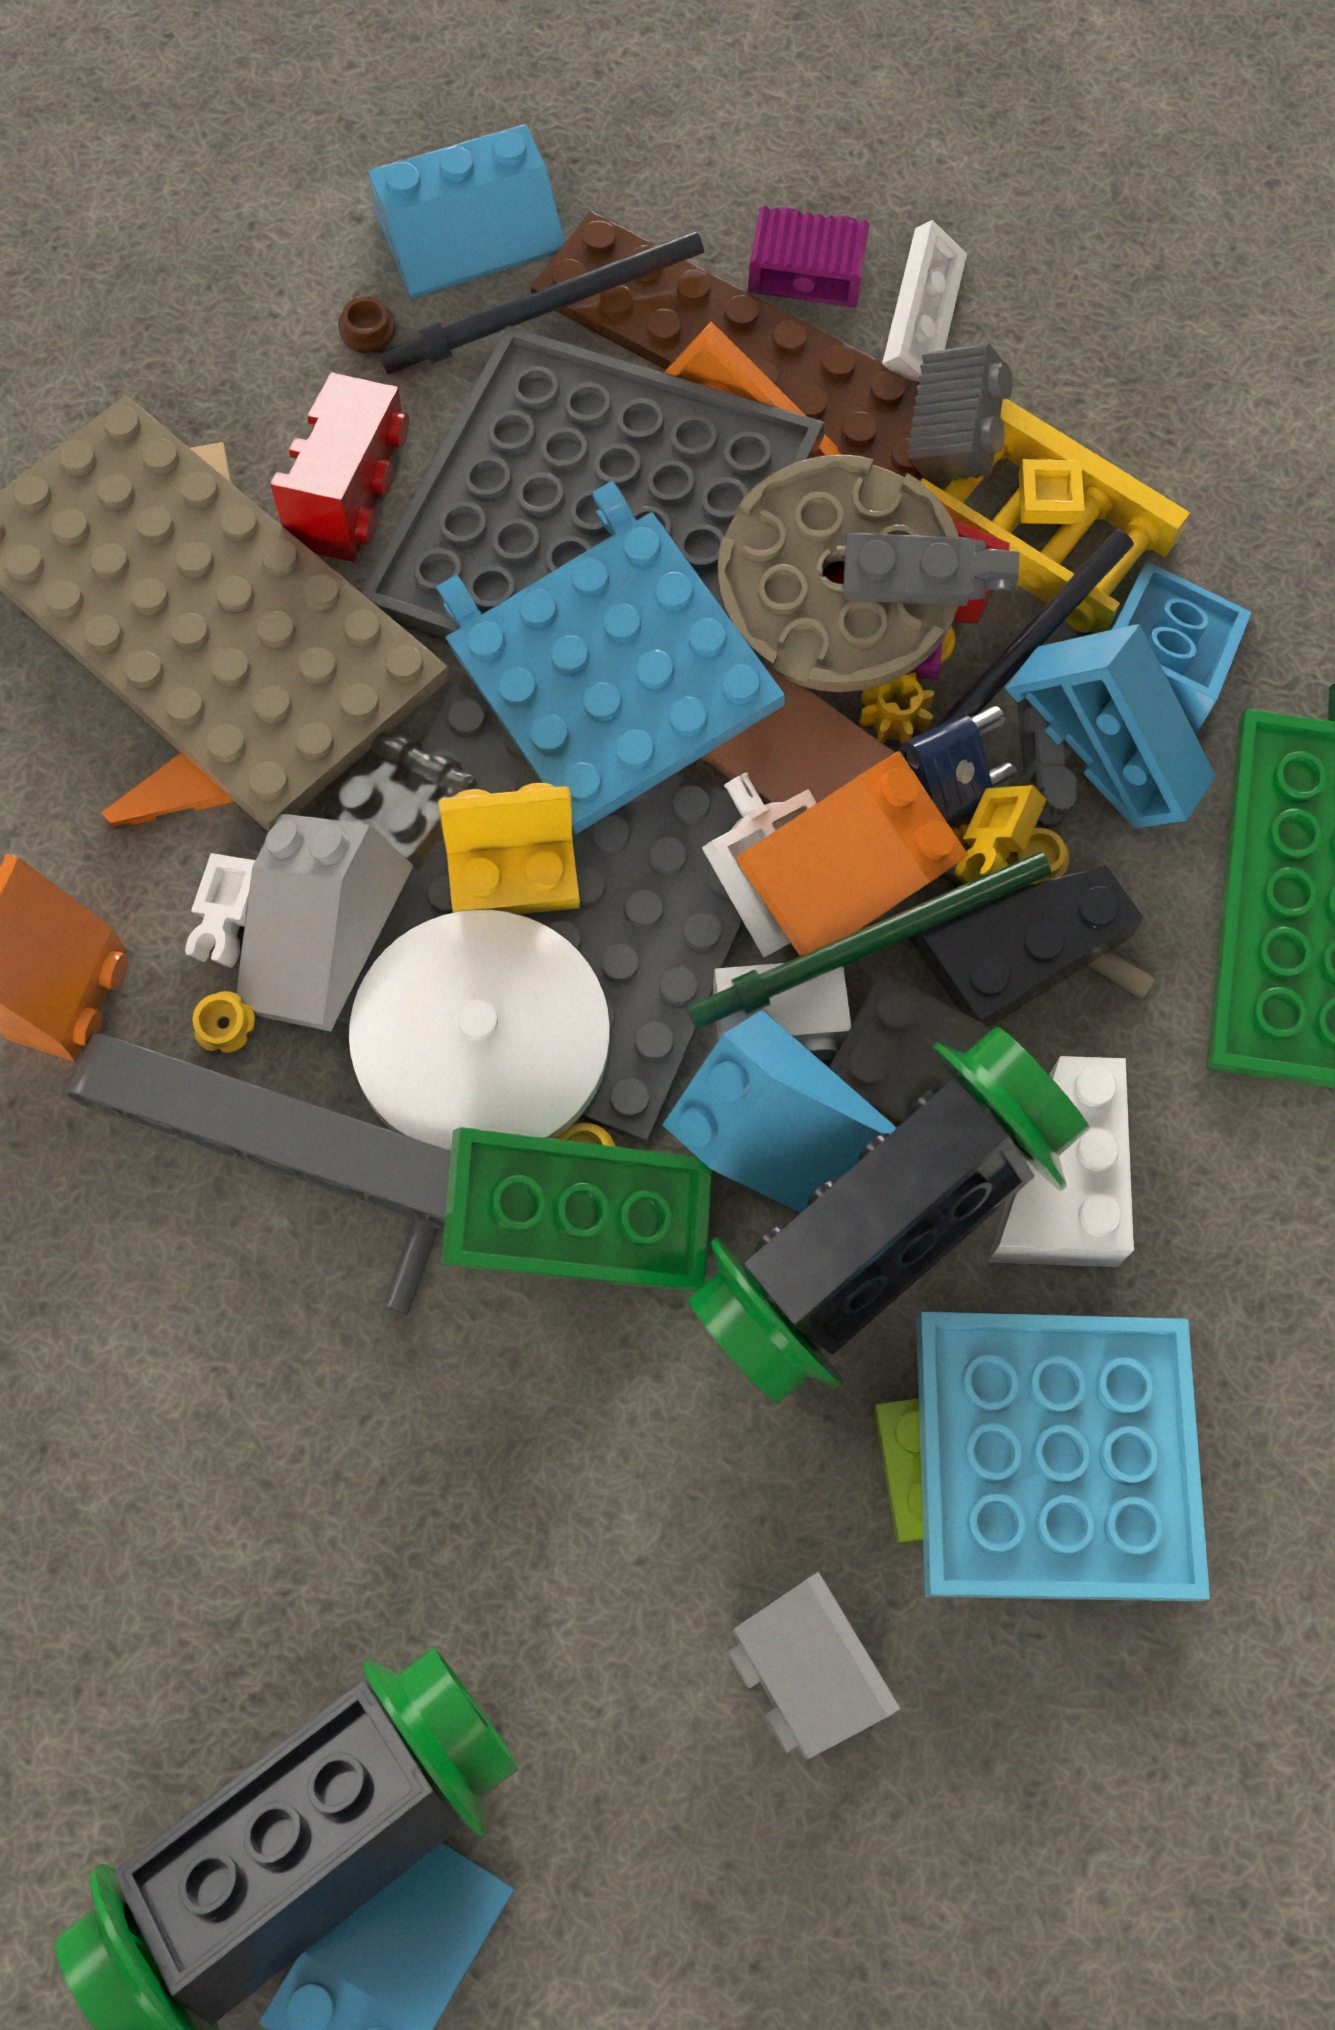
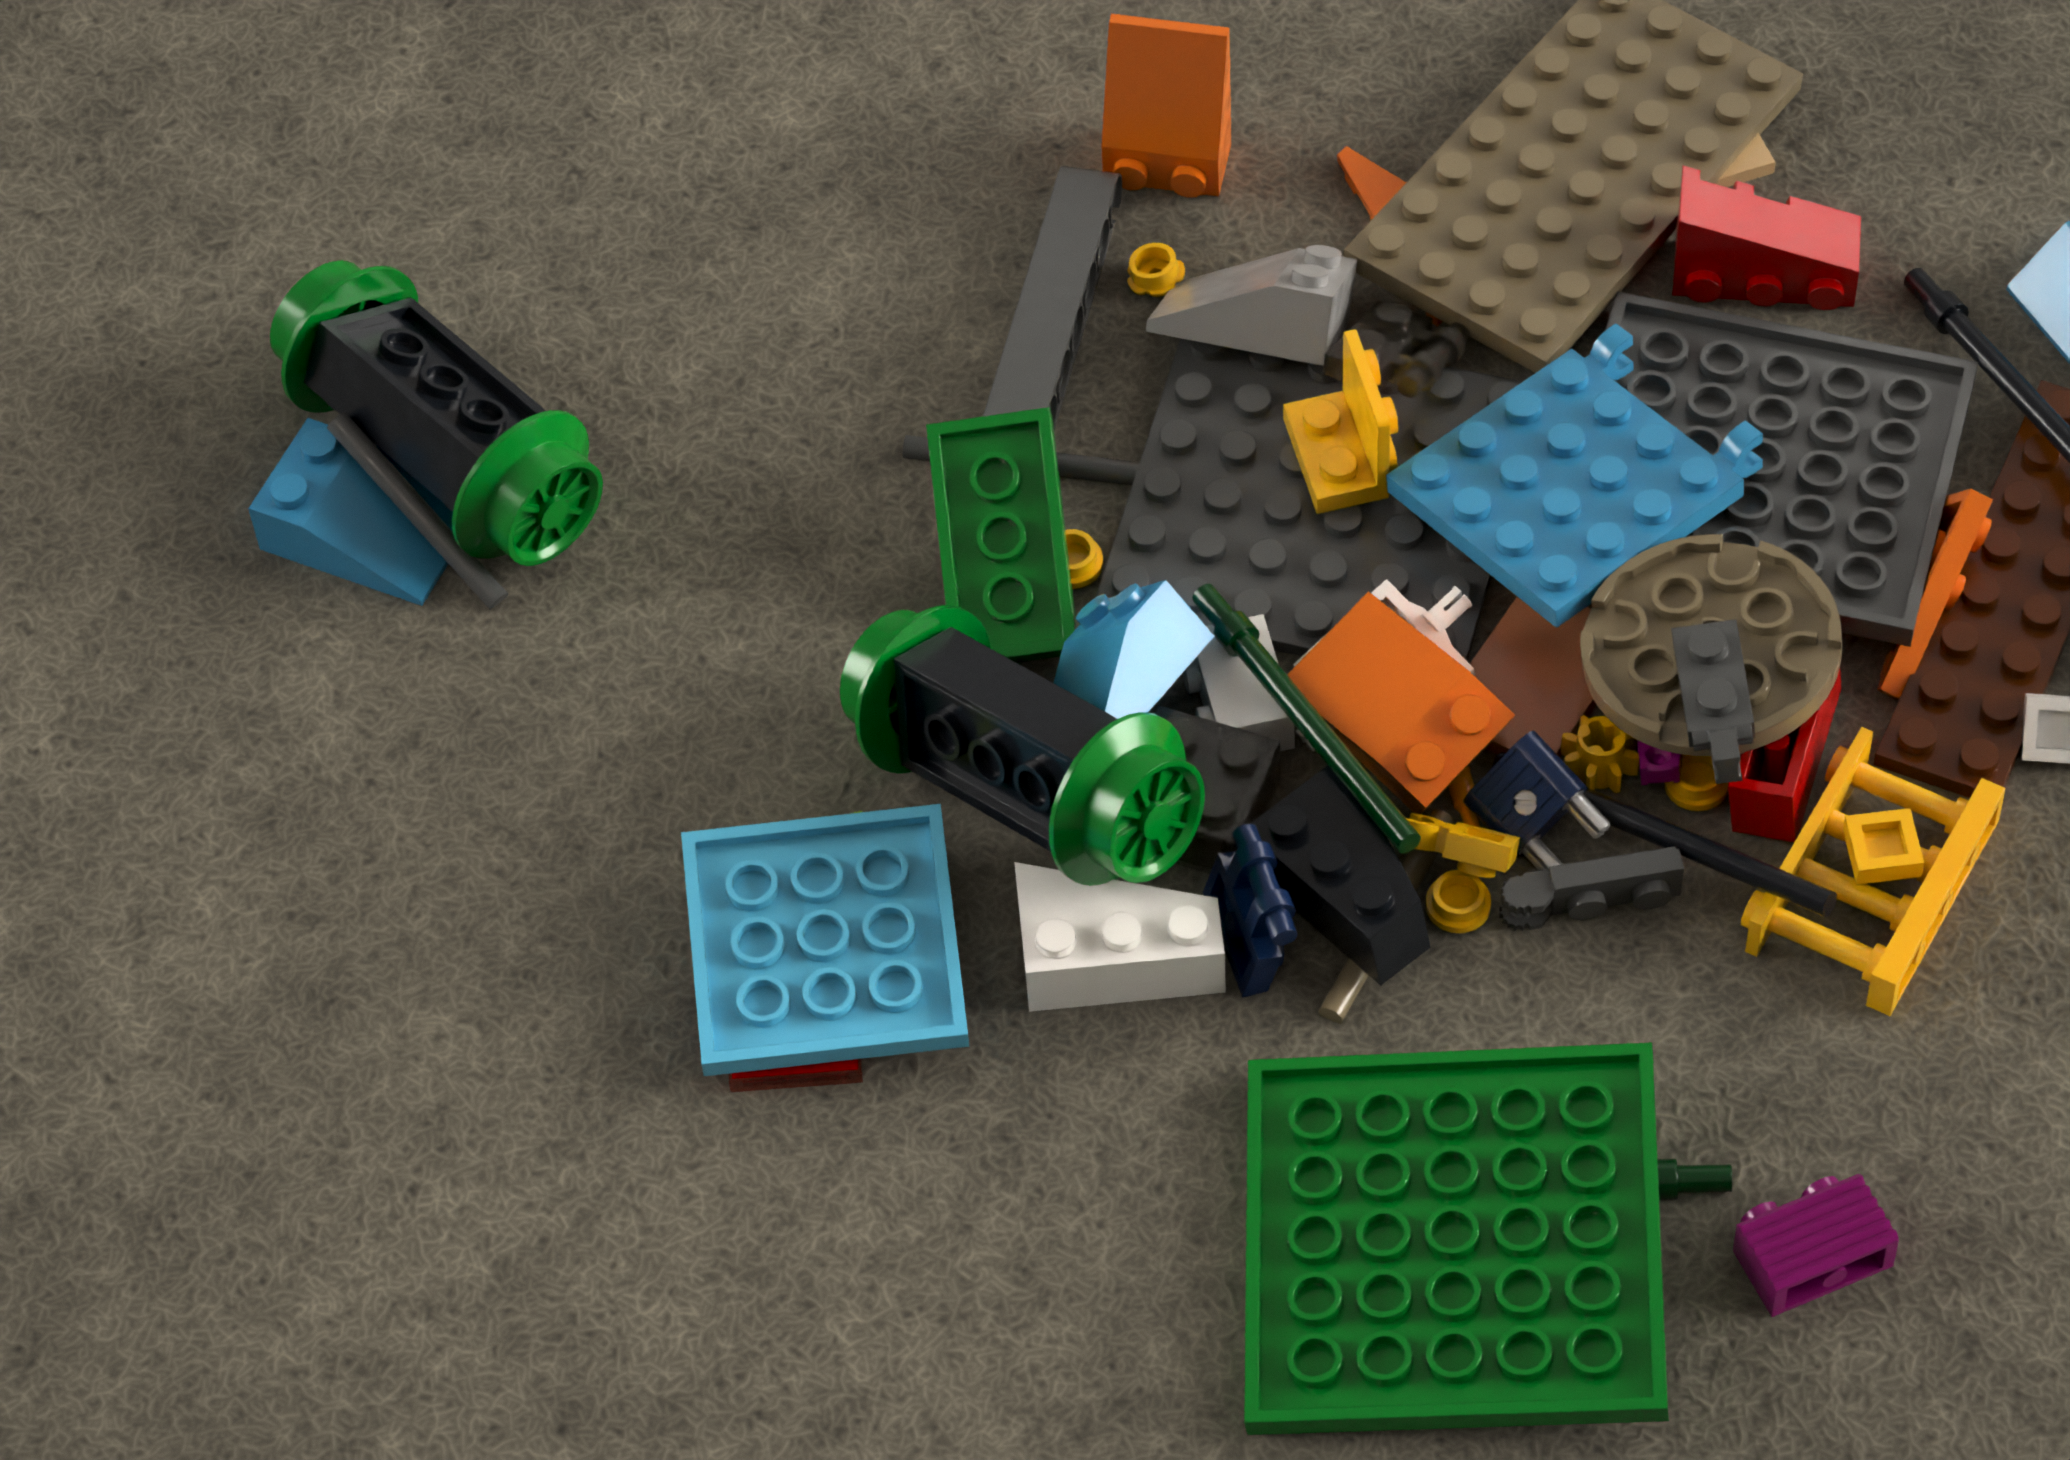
camera: 90 degrees right, 15 degrees down
white plate [185,853,255,968] -> none
reddish brown plate [338,296,395,353] -> none
white dish [349,910,610,1151] -> none
light grey slope [727,1572,900,1759] -> none
dark grey brick [906,343,1013,483] -> none
dark azure wedge [1005,624,1216,828] -> none
dark azure slope [1111,561,1252,735] -> none
none -> dark grey bar [327,412,508,610]
none -> dark blue plate [1203,824,1298,998]

